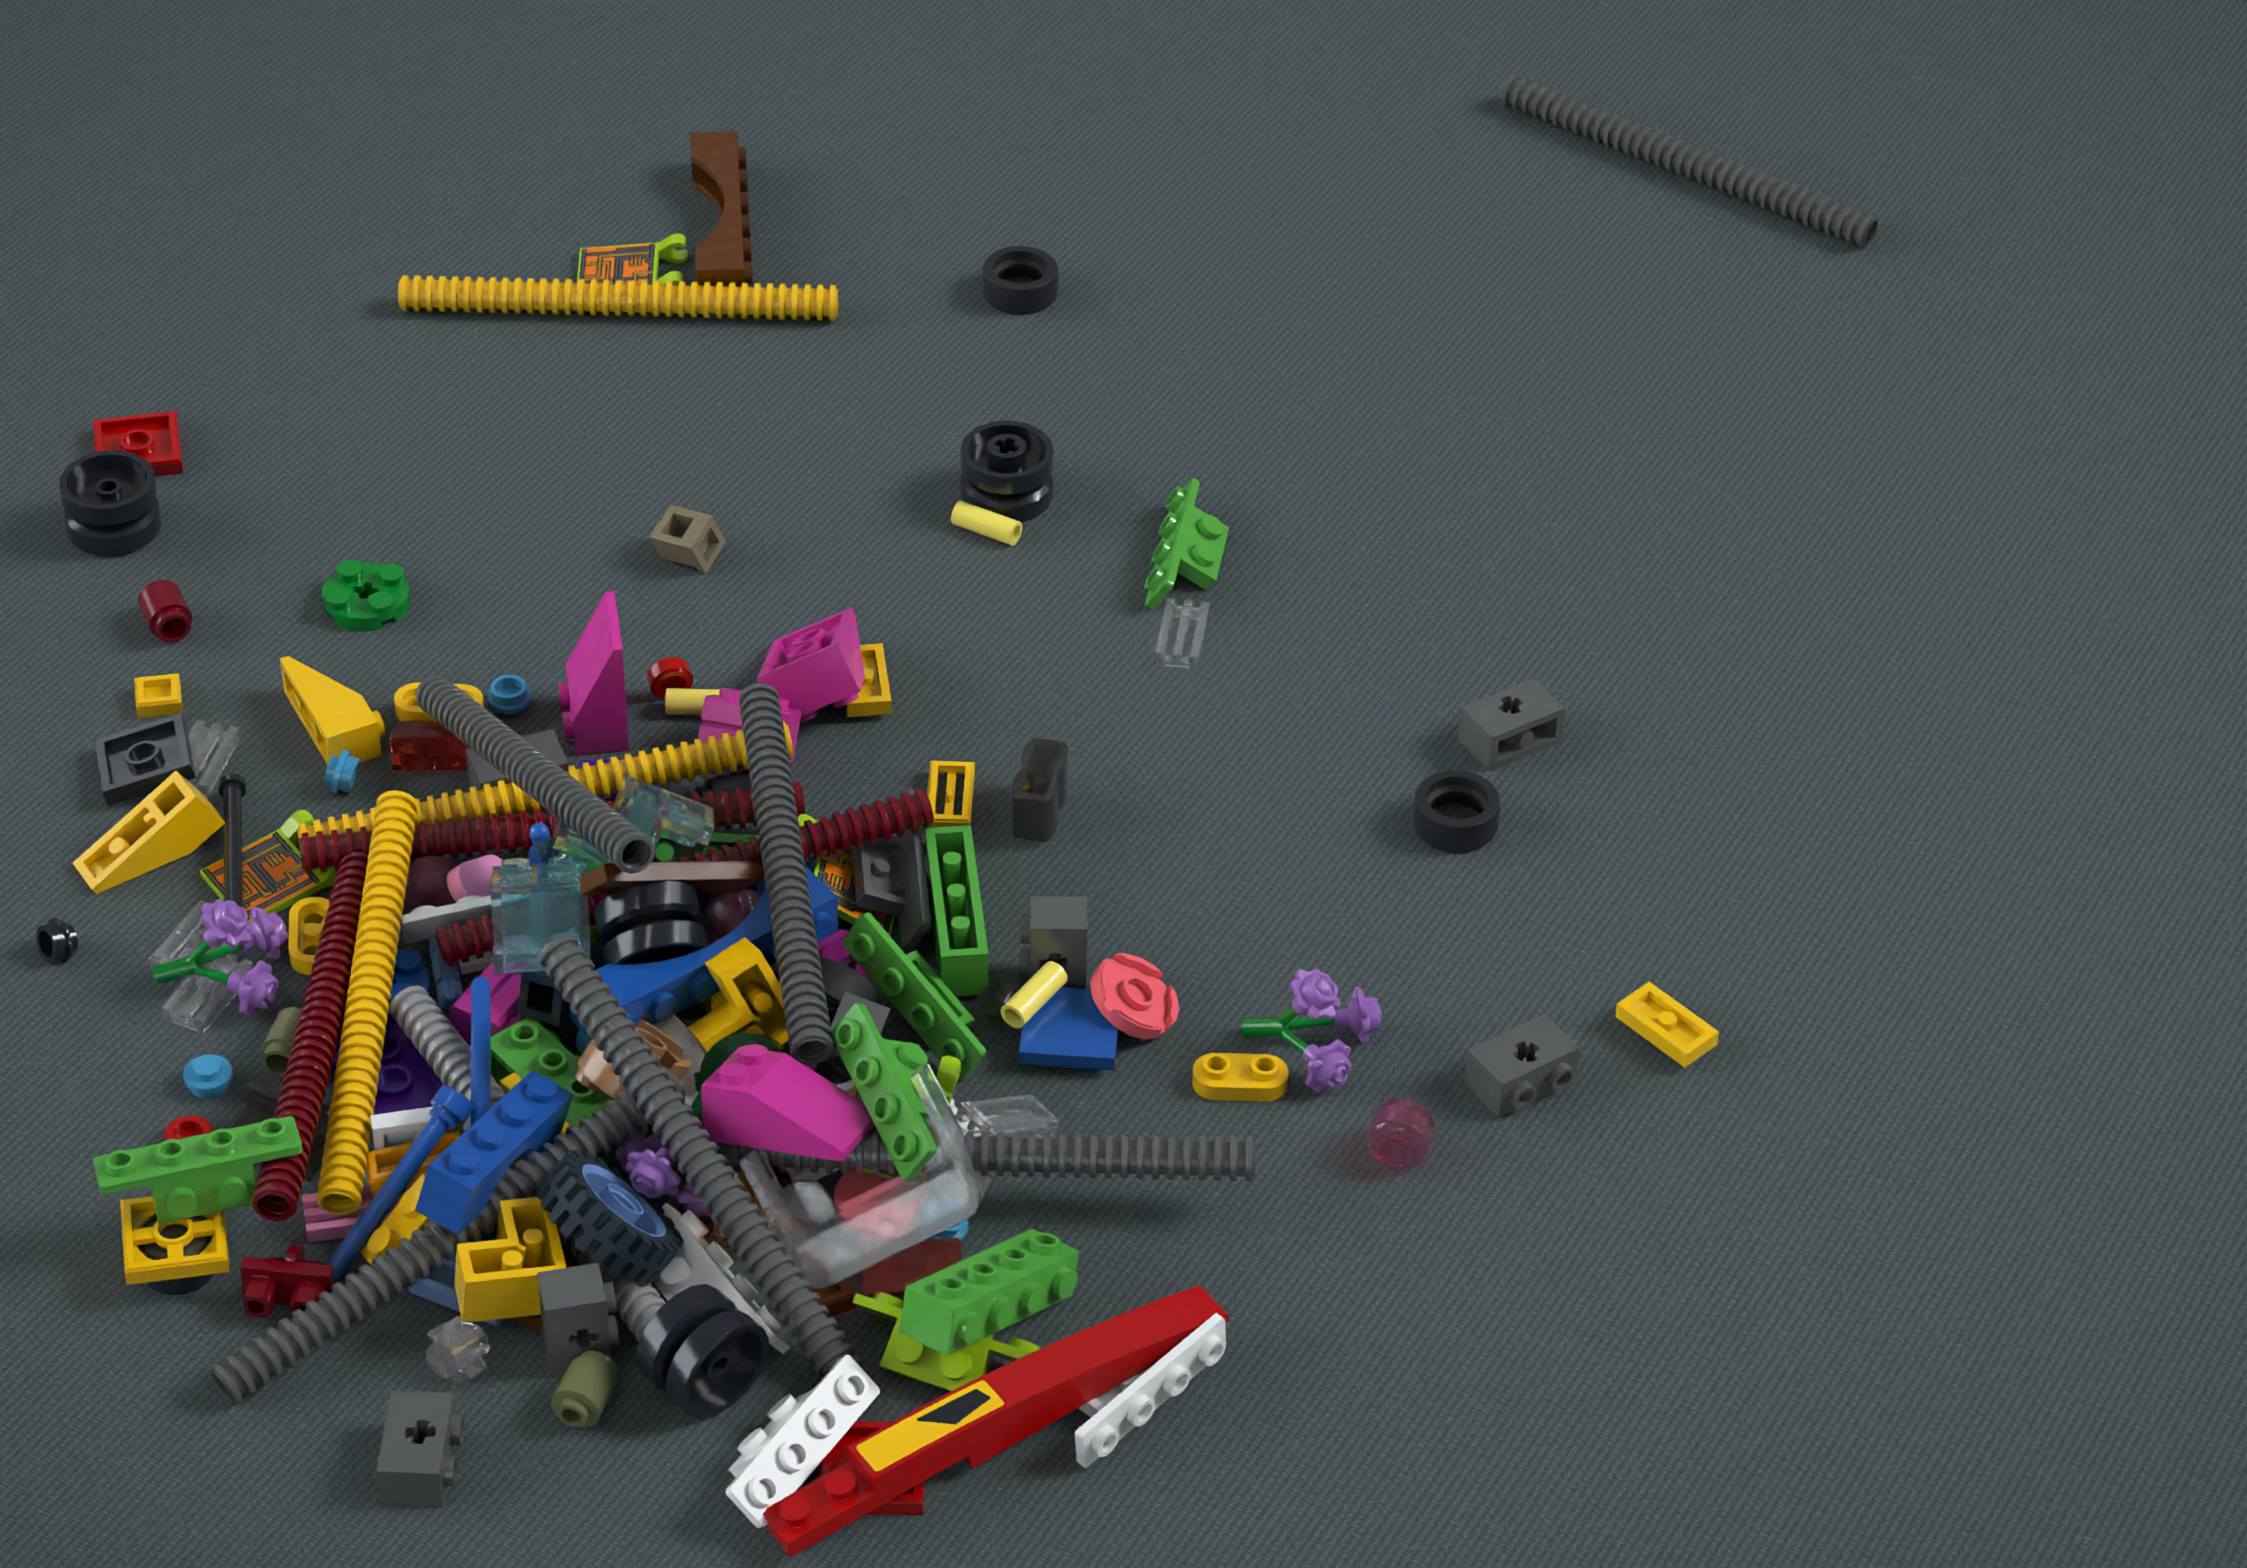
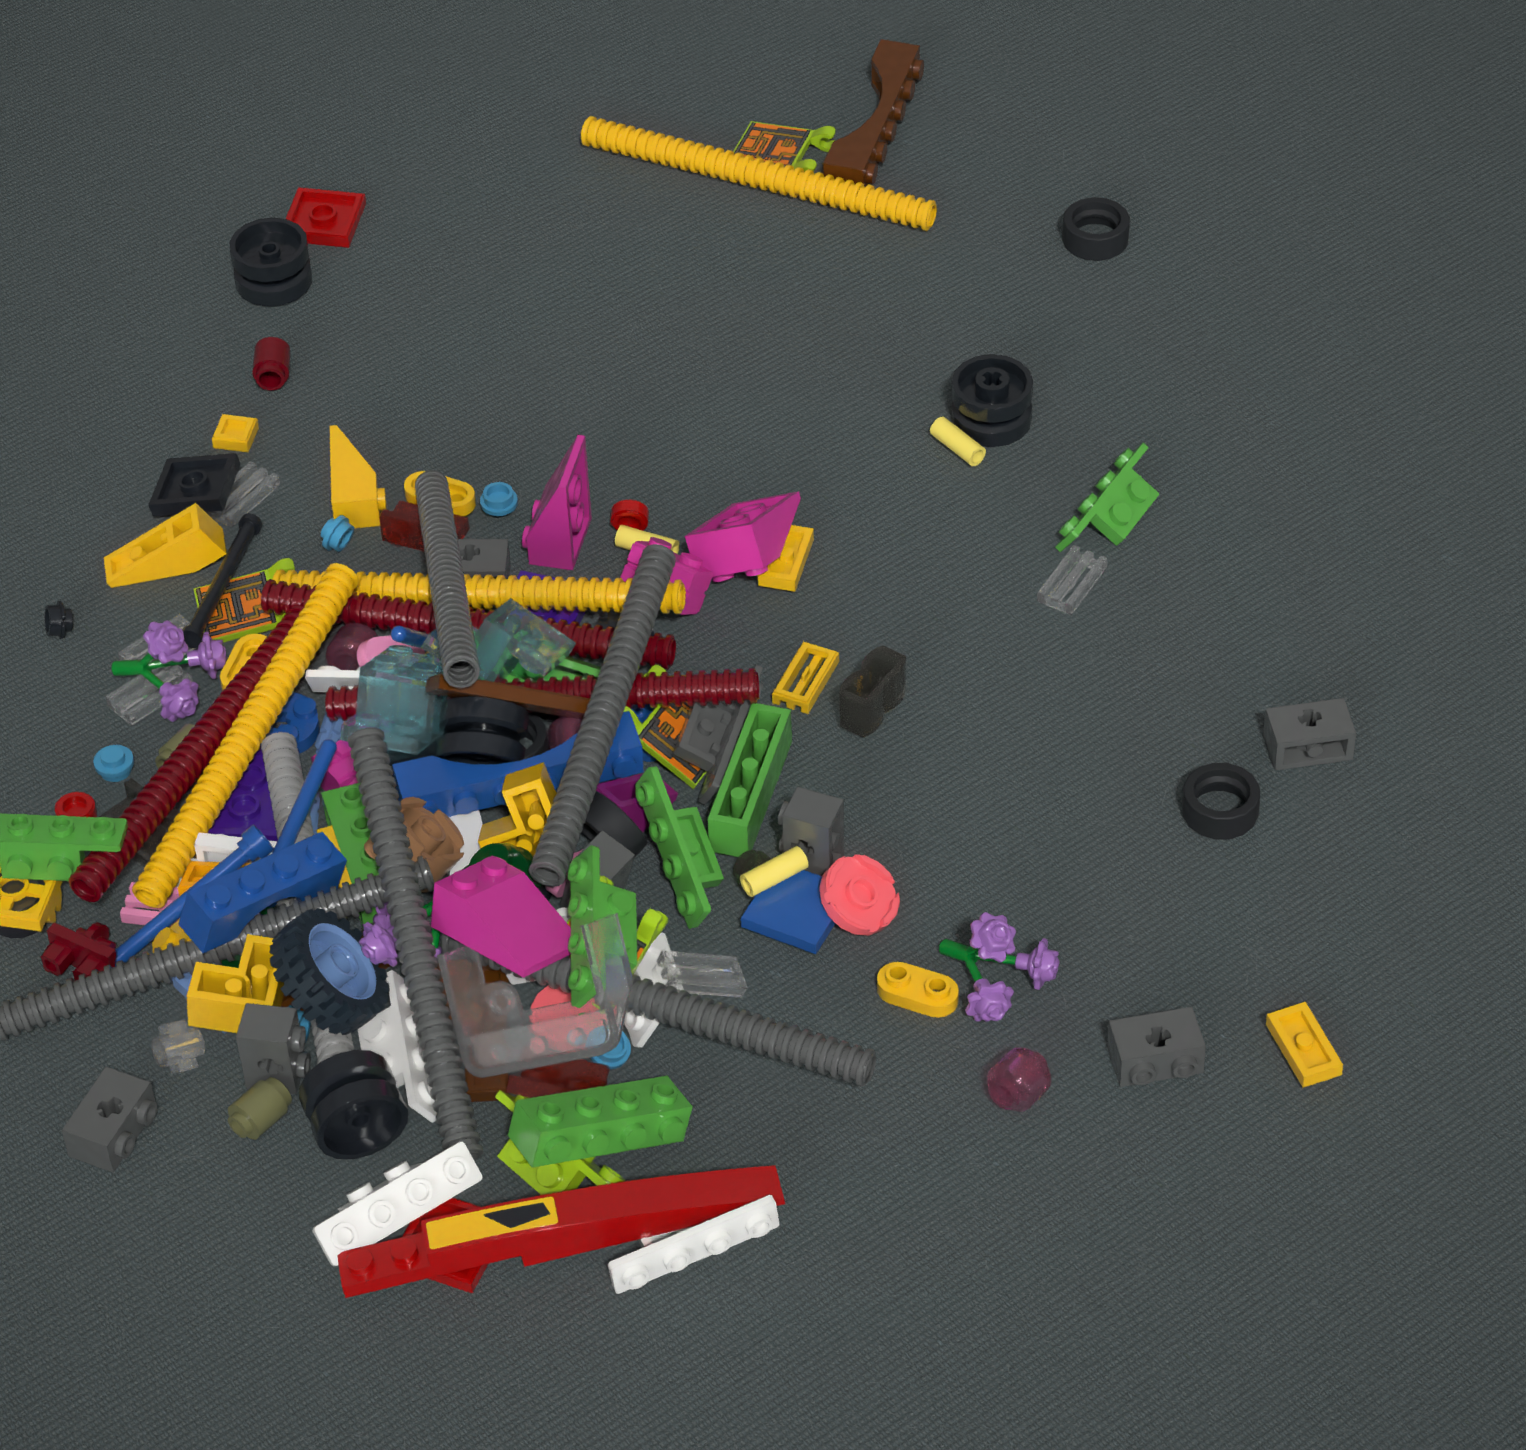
camera: 25 degrees right, 5 degrees up
green plate [322,560,411,632] -> none
dark tan brick [650,505,726,574] -> none

